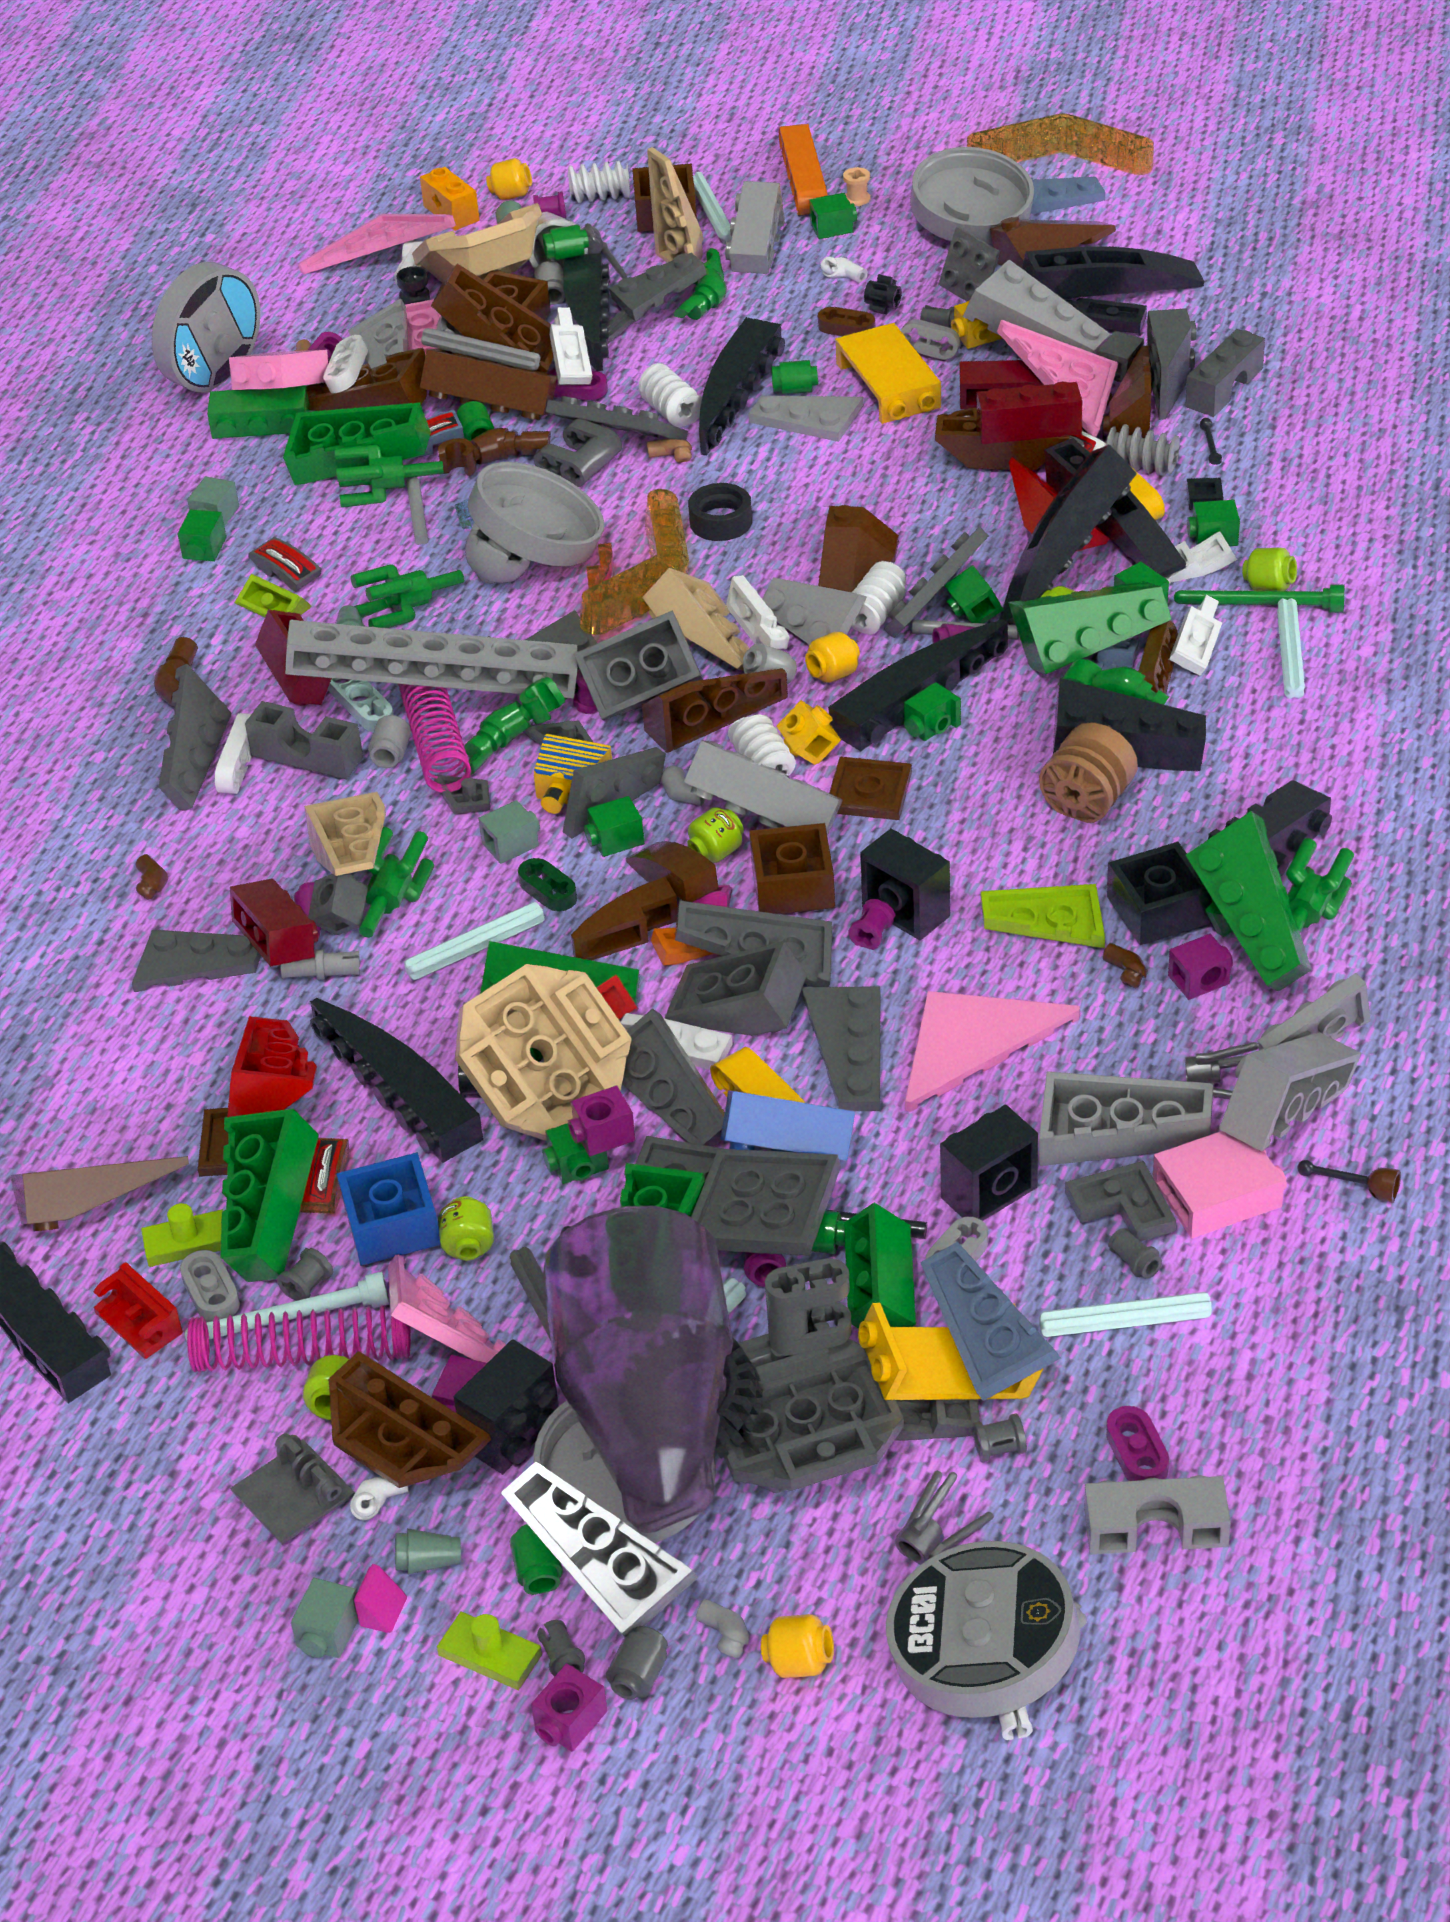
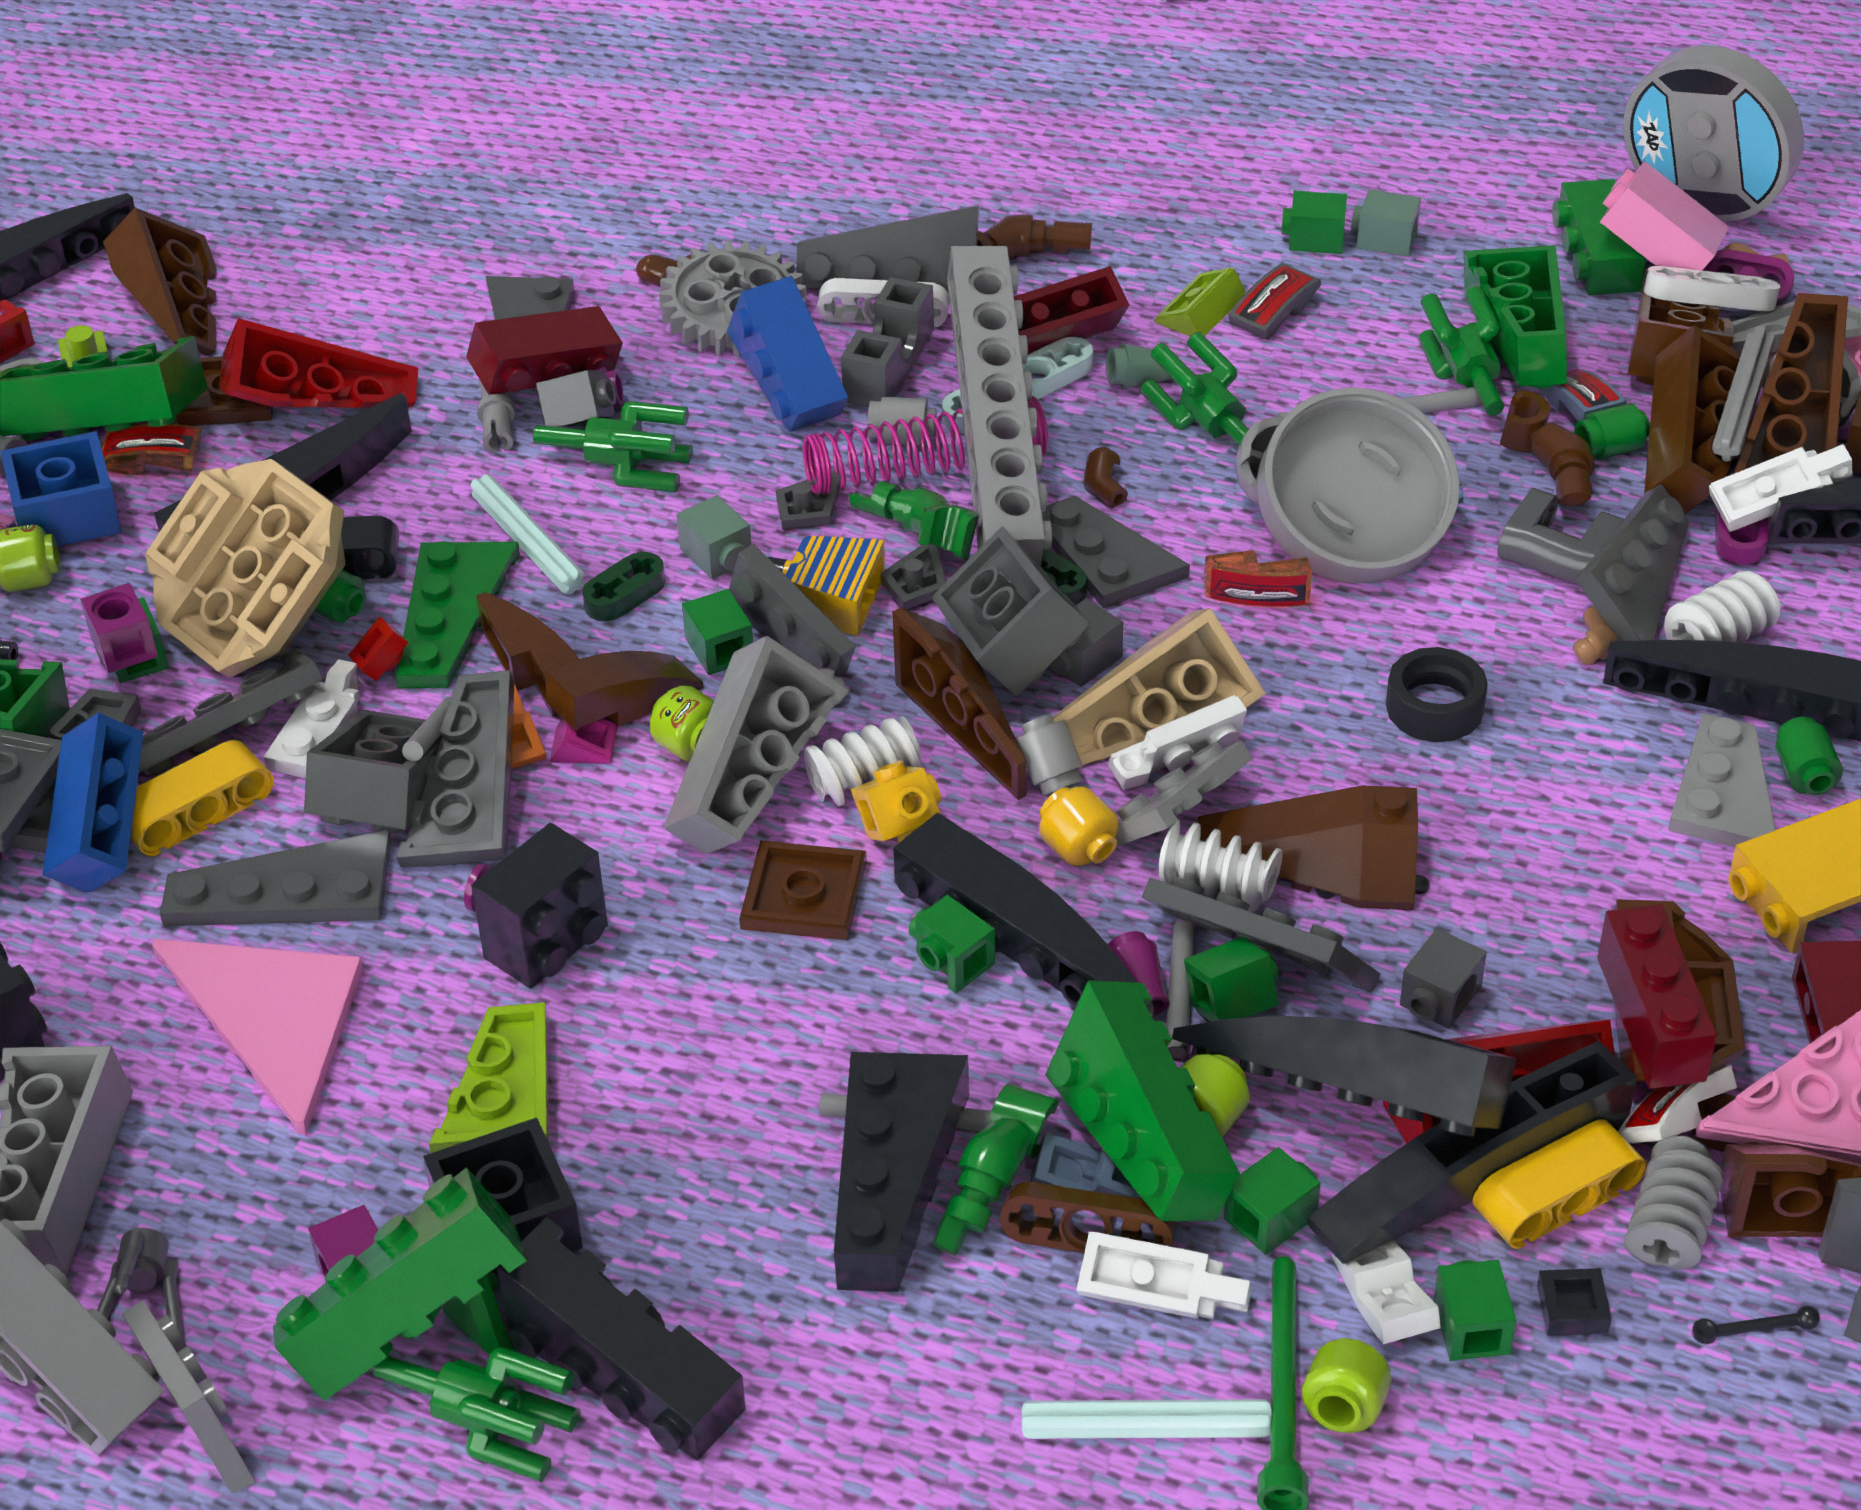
camera: 85 degrees right, 0 degrees up
tan wedge [304,792,386,876] -> none
clear yellow beam [579,489,689,635] -> none
reddish brown brick [749,823,835,914] -> none
medium nougat wheel [1039,723,1138,823] -> none
reddish brown arm [1103,943,1148,988] -> none
none -> light grey bar [402,697,451,762]
none -> light grey gear [659,240,806,357]
none -> blue wedge [727,276,848,432]
none -> dark grey brick [1400,928,1487,1029]

